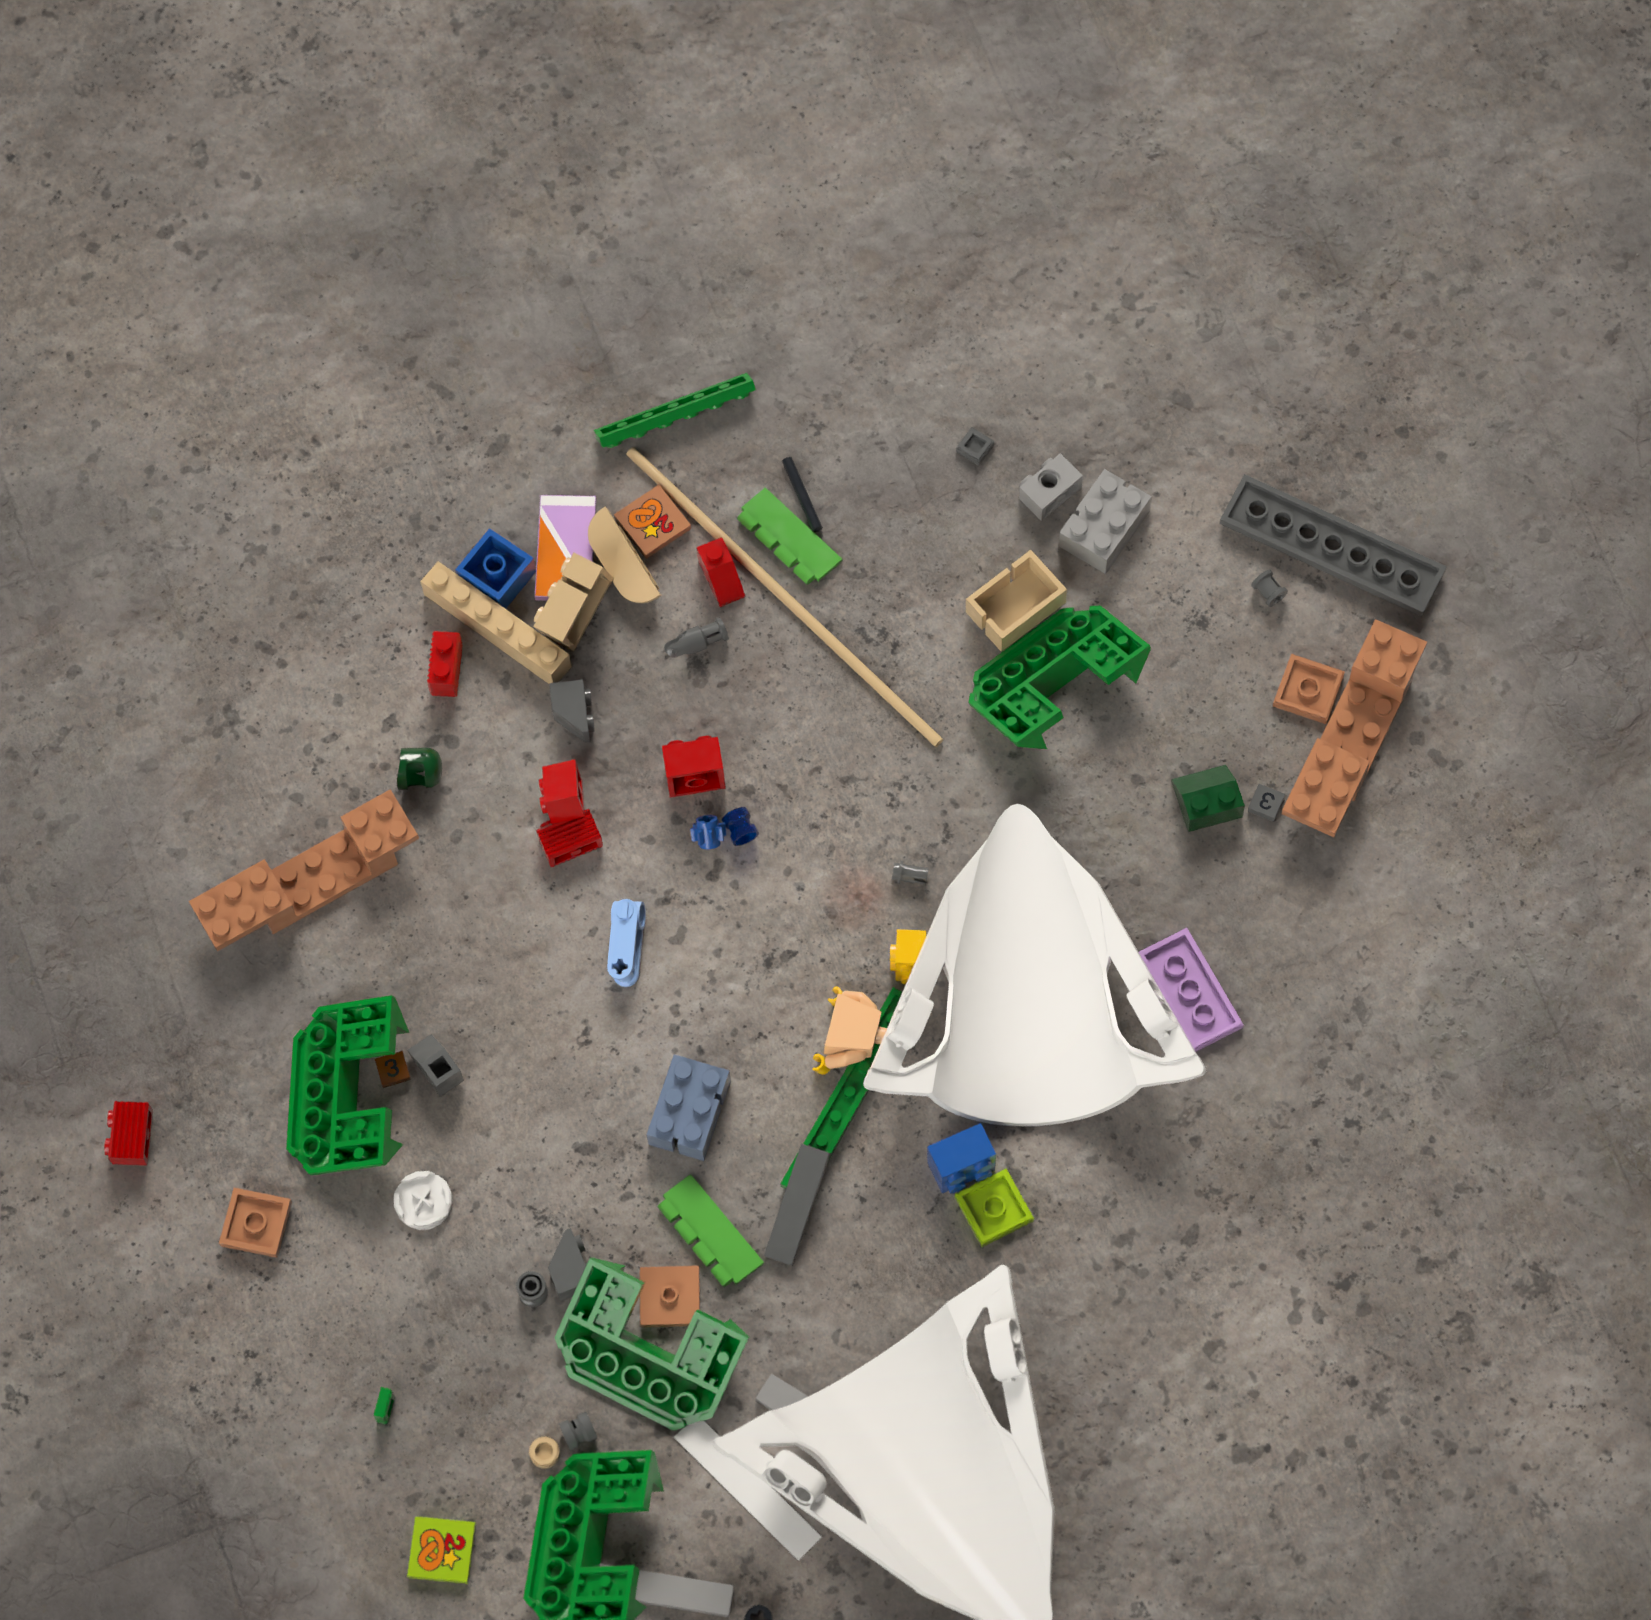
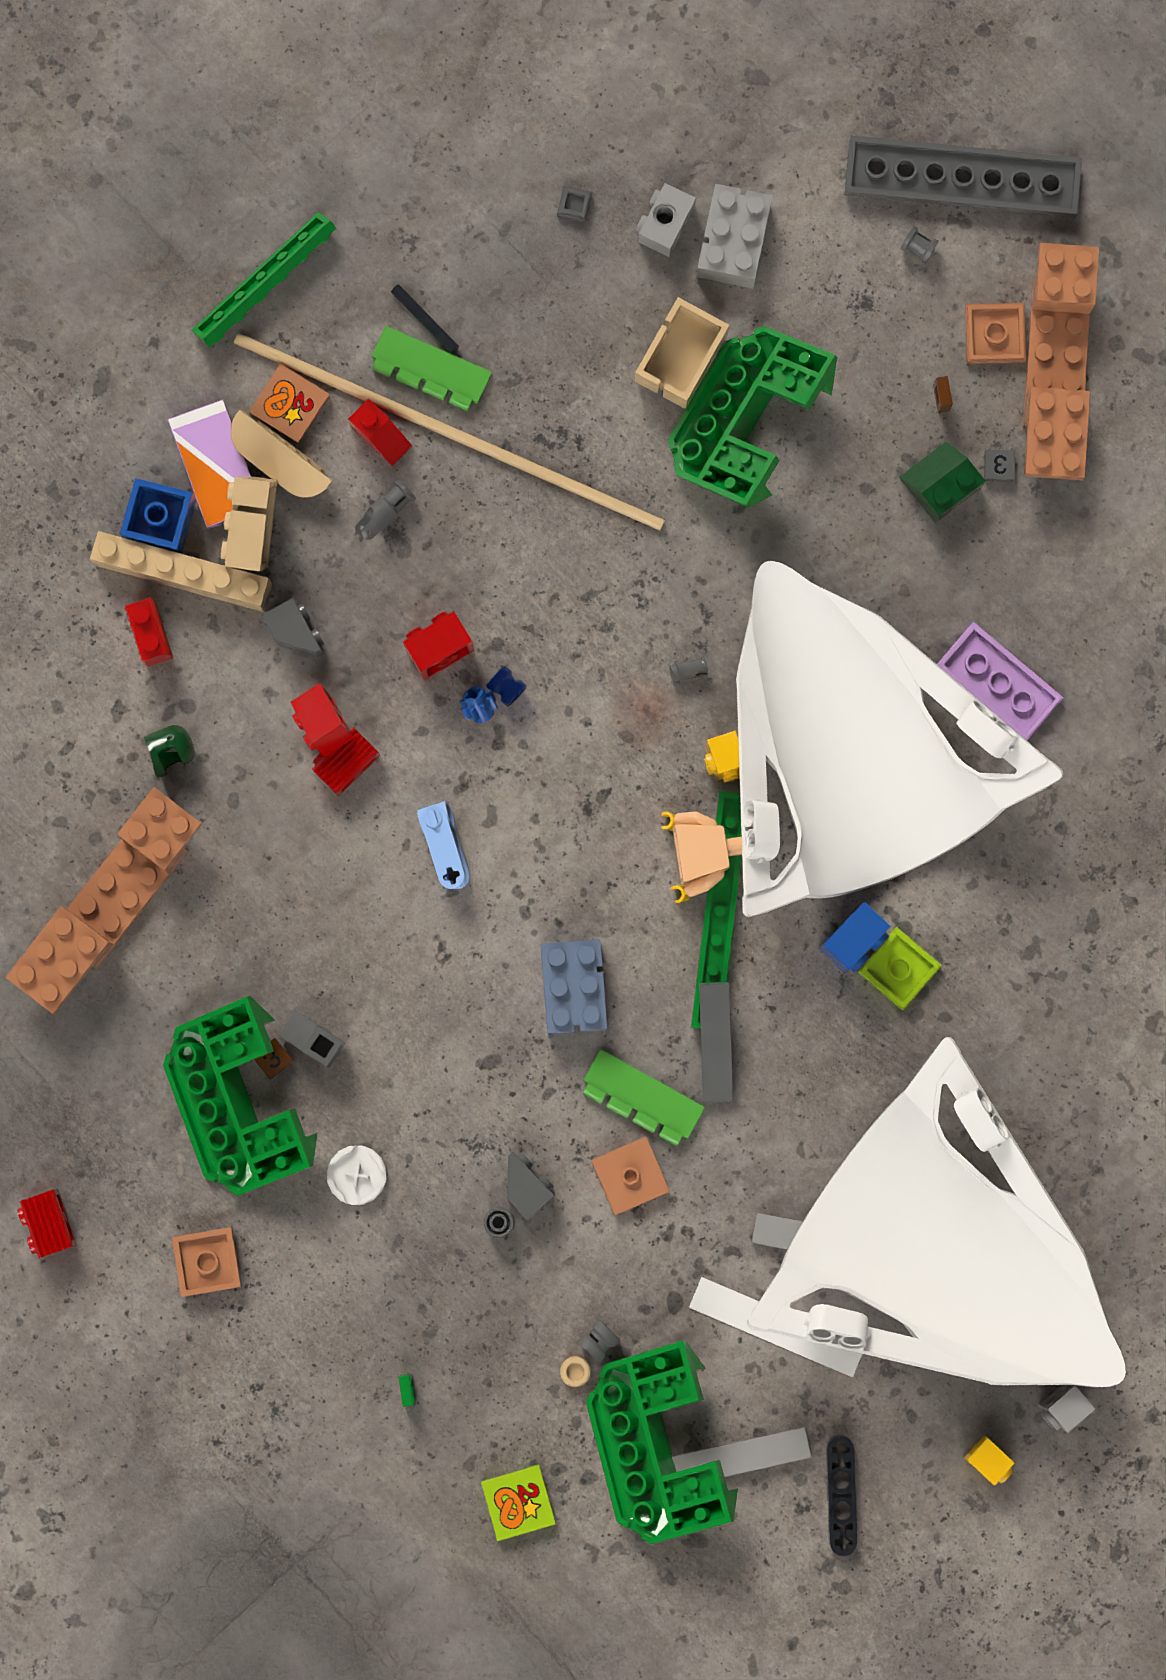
camera: 25 degrees left, 15 degrees up
green slope [554,1257,749,1431] -> none
none -> reddish brown tile [933,376,953,413]

